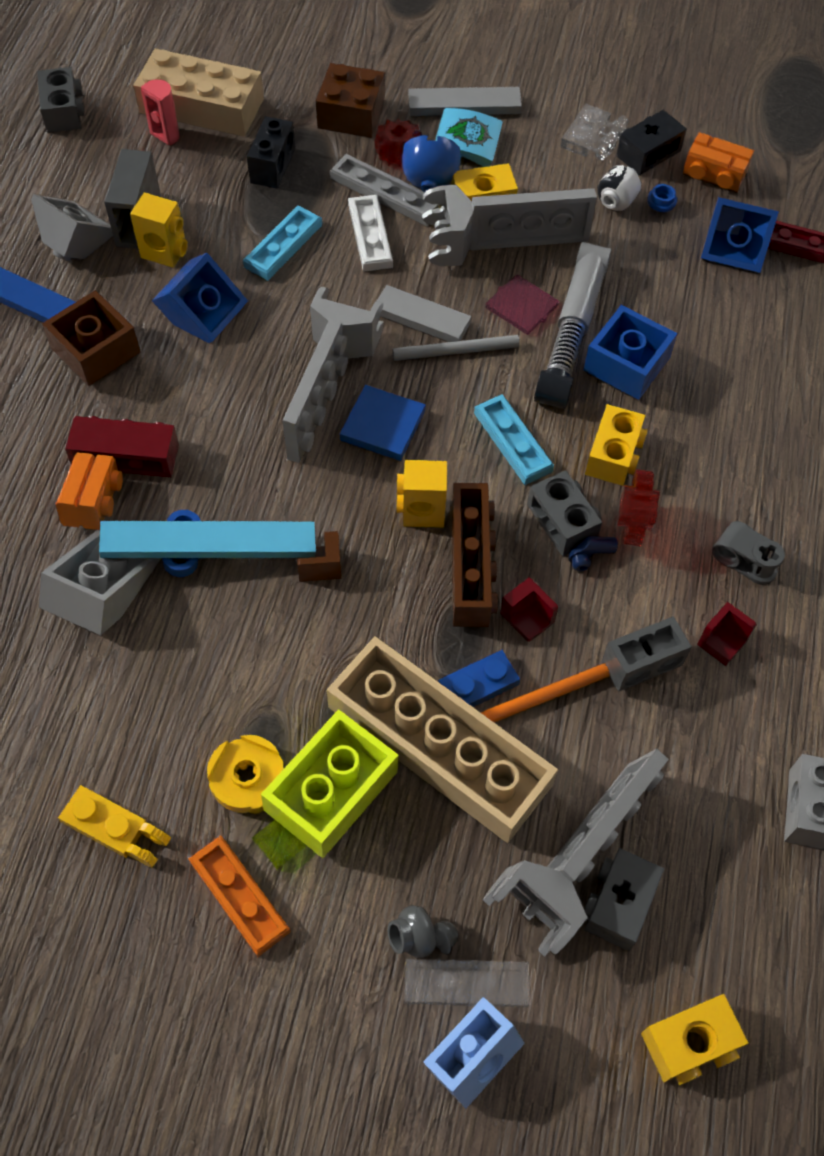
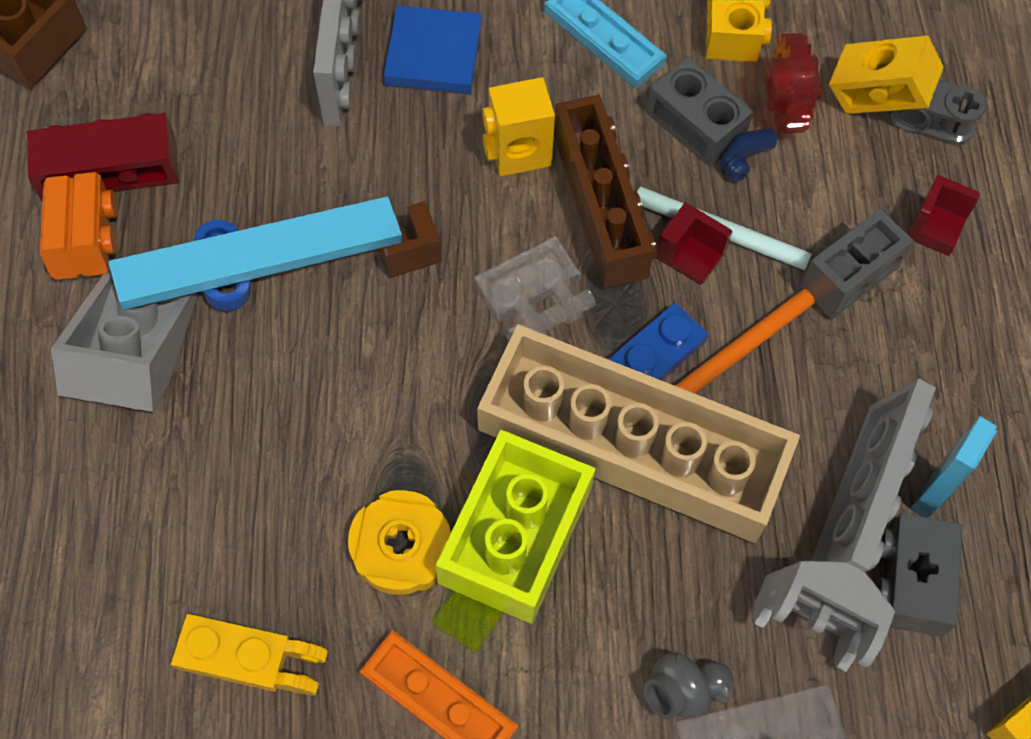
camera: 15 degrees left, 5 degrees up
none -> clear plate [474,236,596,342]
none -> light aqua bar [637,186,812,271]
none -> yellow brick [829,35,944,114]
none -> medium azure tile [910,416,997,518]

